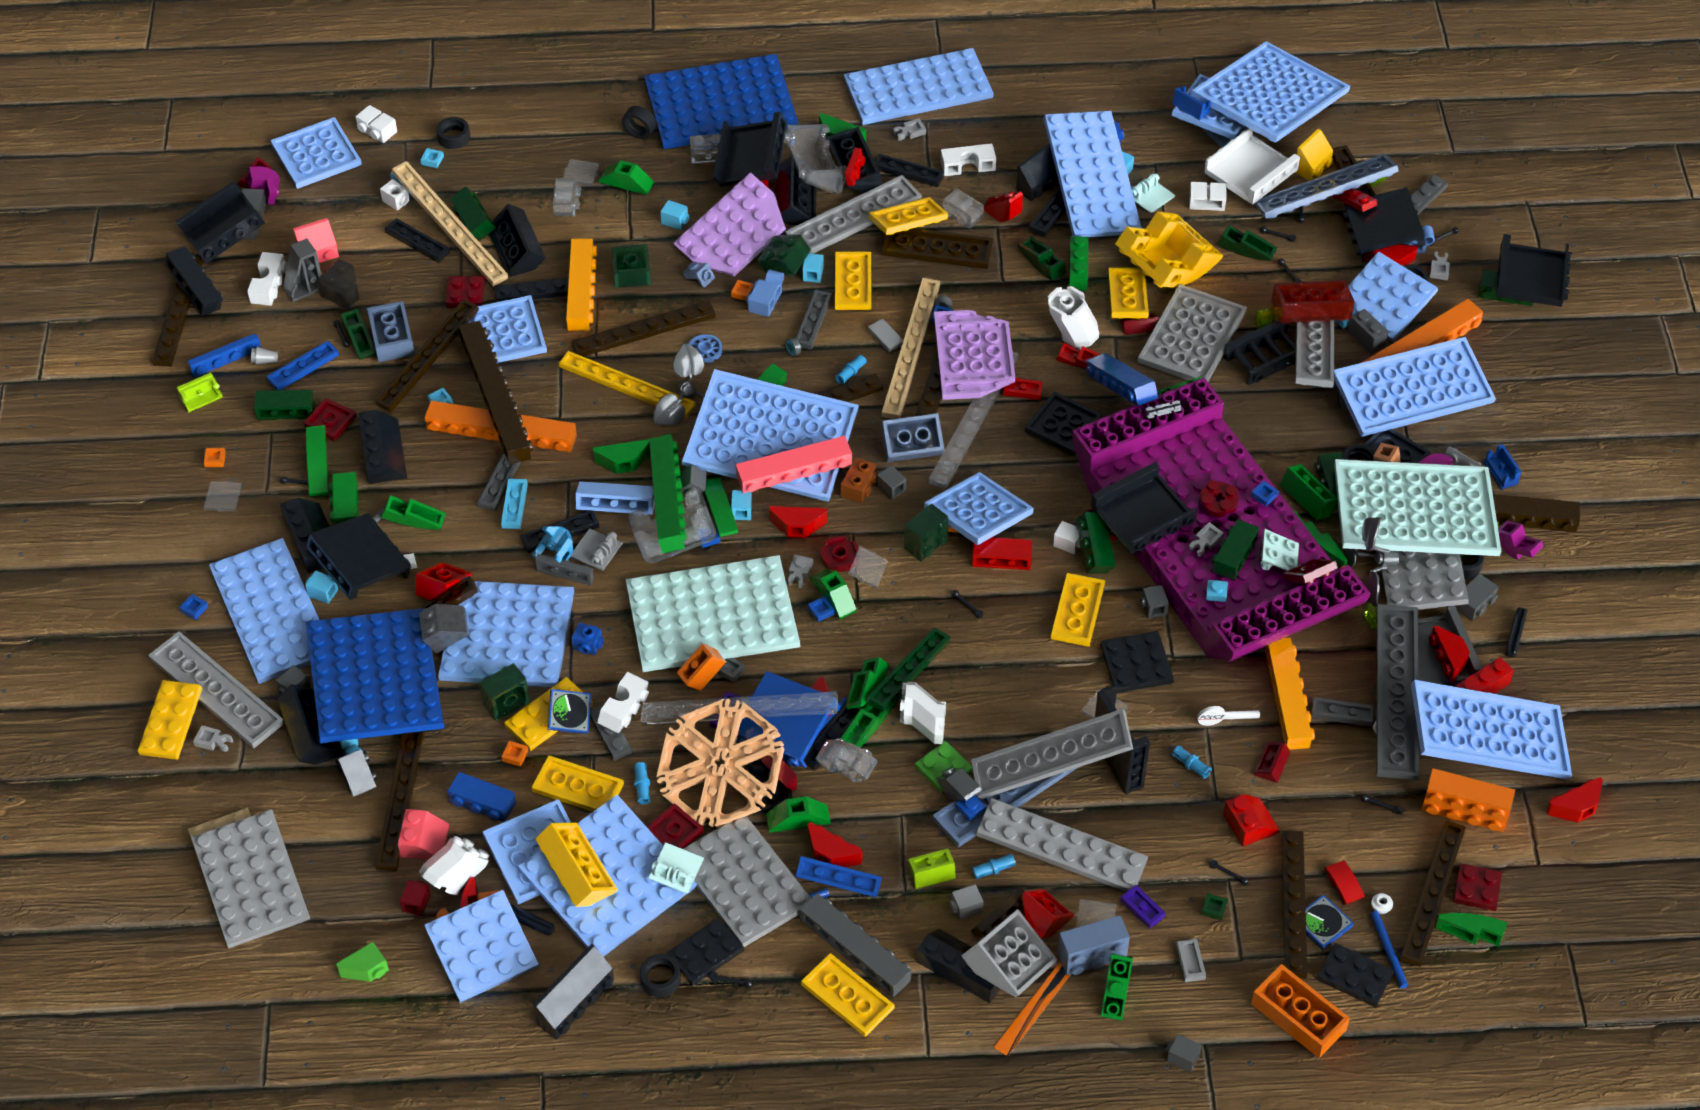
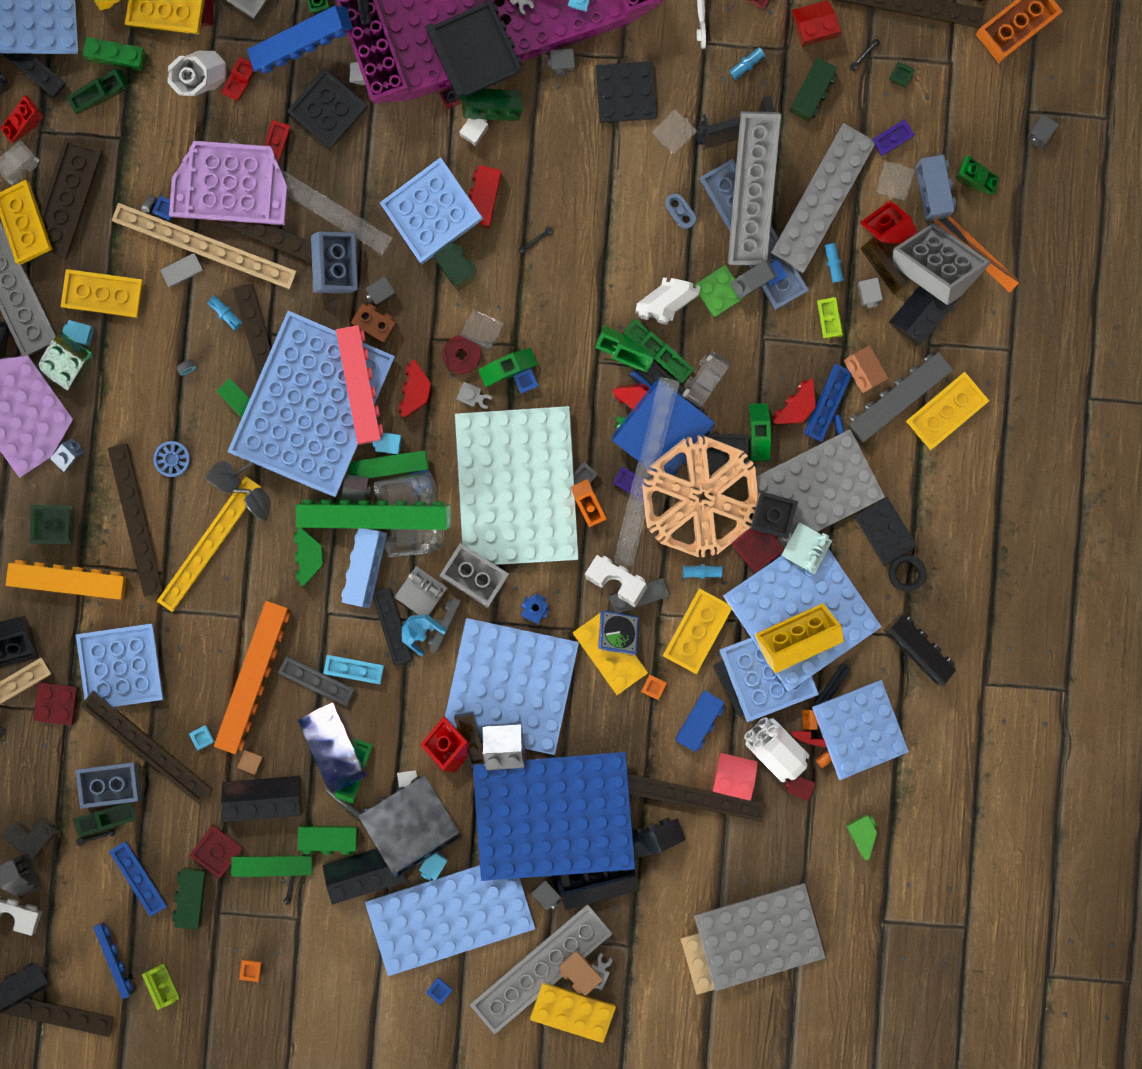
camera: 90 degrees left, 35 degrees up
clear piece [204,481,242,512] -> none
light grey cone [251,347,278,365] -> none
dark brown brick [459,321,533,465] -> none
clear green brick [479,663,530,721] -> none
black plate [496,278,568,302] -> none
black hinge [709,972,753,988] -> none
orange plate [731,280,754,301] -> none
medium blue hinge [746,269,784,317] -> none
dark red slope [761,756,797,791] -> none
dark grey tile [796,290,832,350] -> none
dark green plate [866,628,951,712] -> none
yellow plate [1051,573,1105,647] -> none
light grey tile [1175,939,1206,982] -> none
none -> medium nougat tile [237,749,263,775]
none -> clear blue brick [298,703,367,793]
none -> light grey slope [439,543,509,608]
none -> medium nougat brick [559,949,603,996]
none -> sand blue plate [665,193,696,229]
none -> black brick [749,491,798,539]
none -> dark green brick [789,57,838,122]
none -> nougat brick [843,345,889,393]

